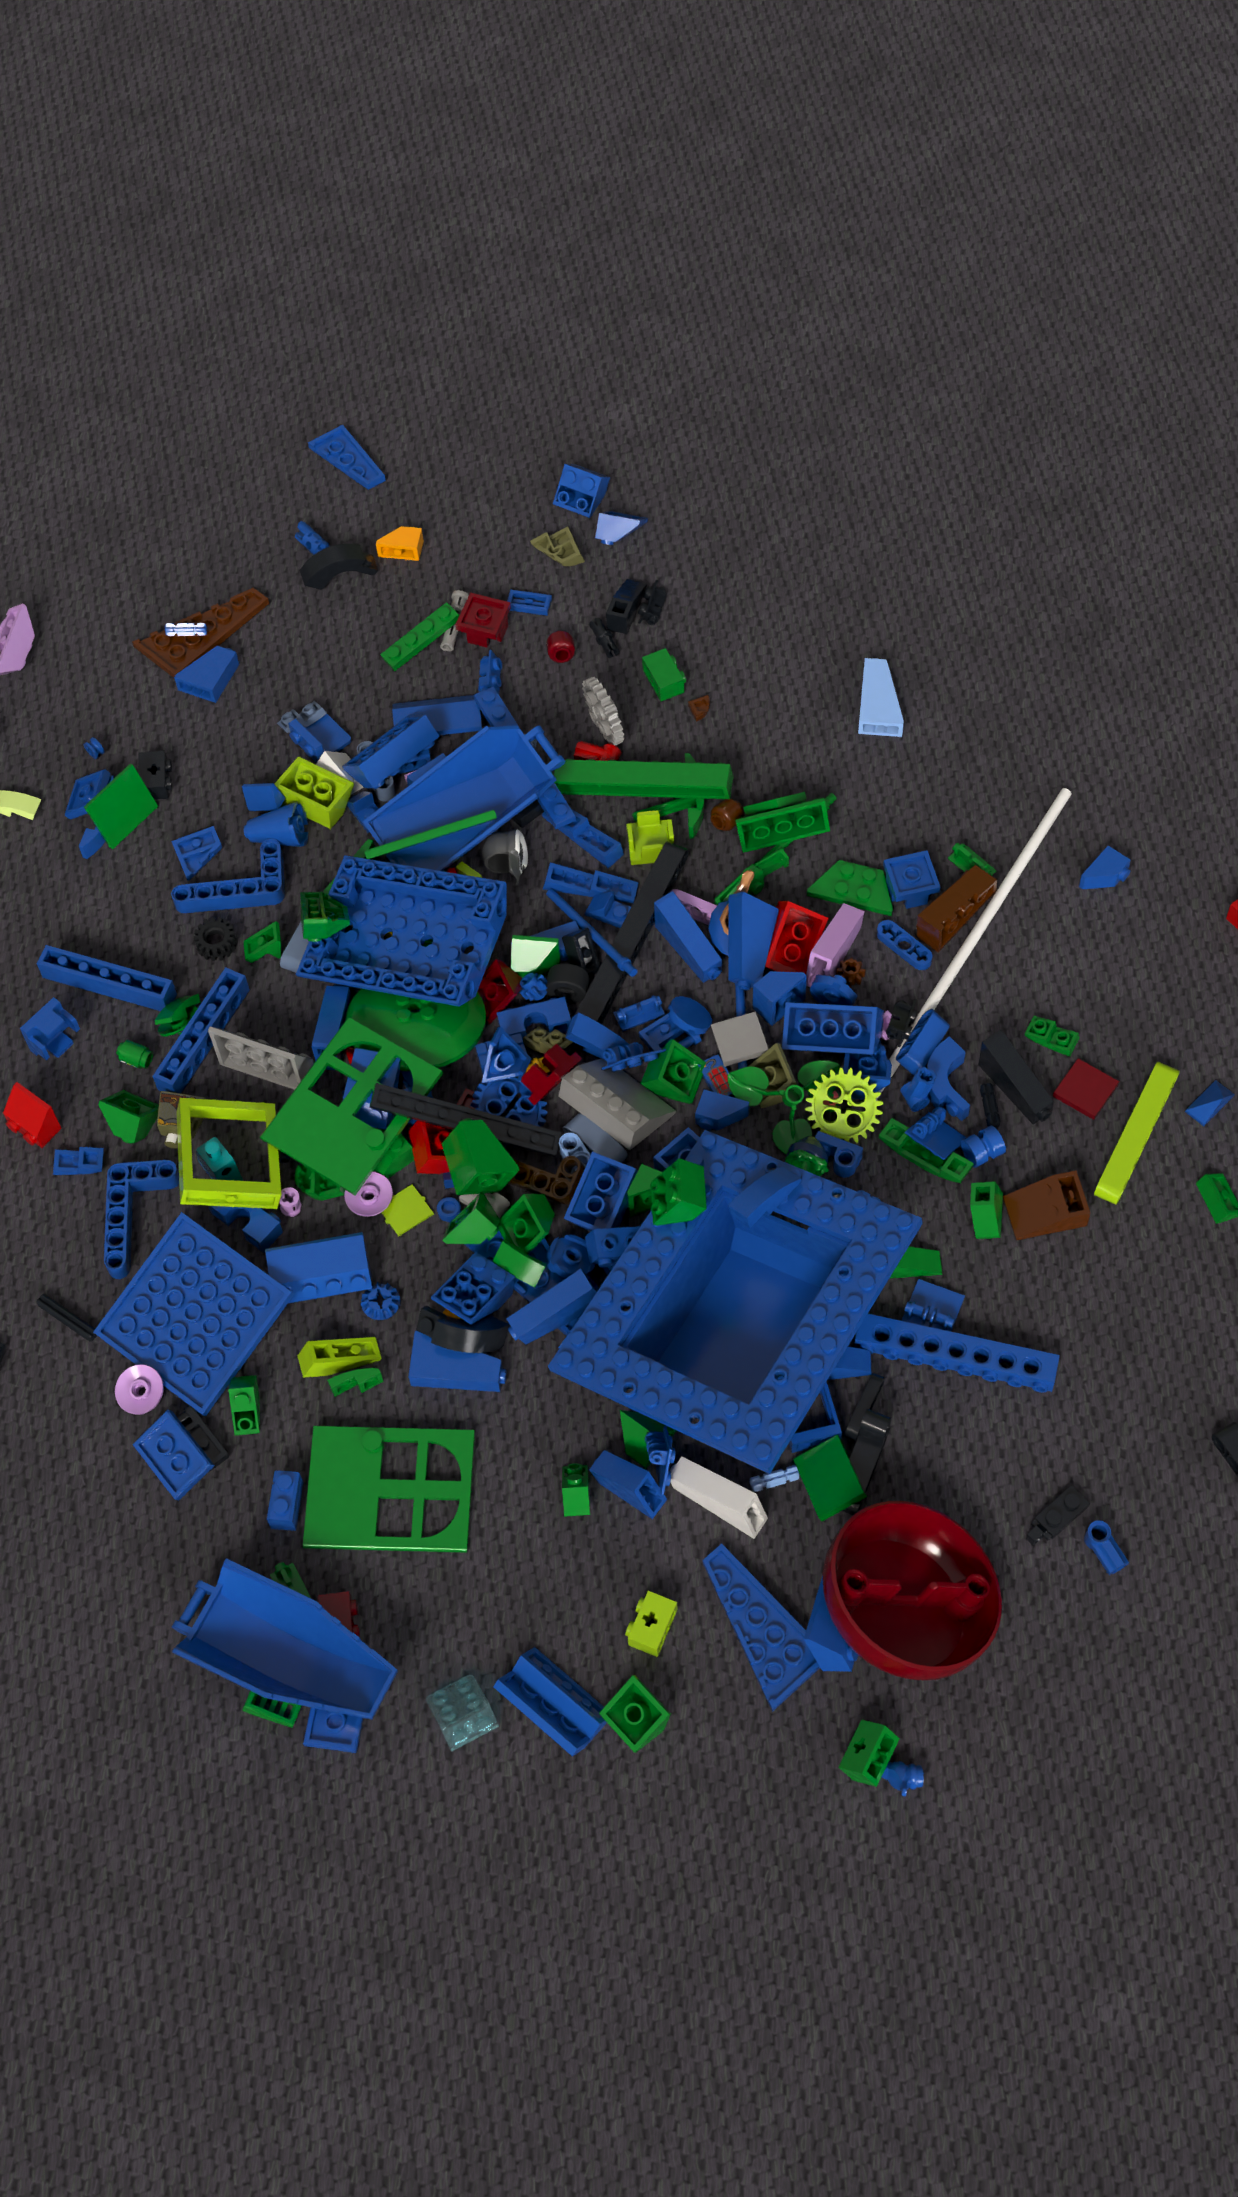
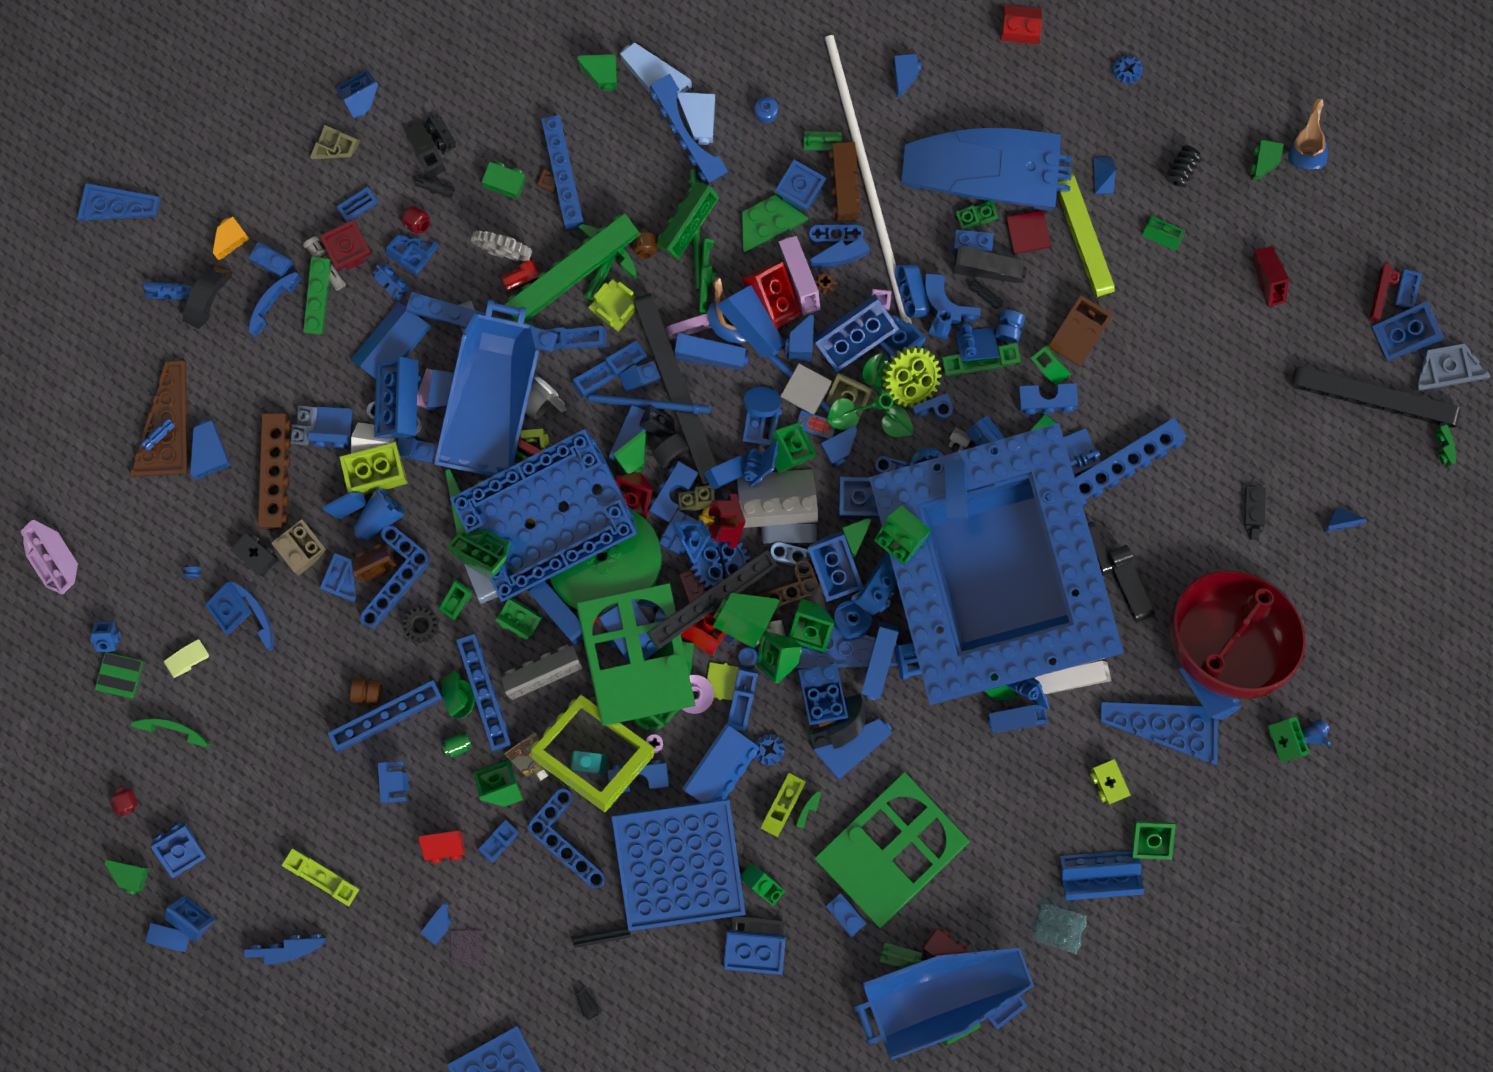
camera: 50 degrees left, 20 degrees up
green piece [84,764,158,849] -> none
lavender dish [115,1365,164,1415] -> none
green tile [365,810,497,860] -> none
green slope [492,1240,546,1288] -> none
blue gear [519,973,547,1001] -> none
blue slope [553,464,610,518] -> none
green slope [562,1463,590,1517] -> none
blue hinge [613,995,665,1032] -> none
green tile [743,792,807,815] -> none
hair [785,1136,829,1176] -> none
green tile [793,1434,867,1521] -> none
blue plate [810,974,857,1006] -> none
black hinge [886,999,918,1047] -> none
blue piece [1084,1520,1129,1575] -> none
none -> blue brick [249,242,295,279]
none -> blue slope [249,272,301,338]
none -> reddish brown brick [258,414,292,530]
none -> dark tan slope [272,519,326,576]
none -> reddish brown wheel [350,678,383,706]
none -> reddish brown slope [351,543,399,583]
none -> blue slope [386,235,438,275]
none -> green bracket [495,597,543,640]
none -> blue brick [541,115,584,231]
none -> green slope [578,55,618,92]
none -> blue arch [649,74,728,185]
none -> light blue slope [678,92,715,145]
none -> blue slope [727,666,758,731]
none -> blue head [754,96,778,124]
none -> blue slope [810,237,870,268]
none -> blue windscreen [901,128,1073,211]
none -> blue brick [952,230,994,254]
none -> blue arch [1018,383,1078,415]
none -> blue slope [1324,507,1366,532]

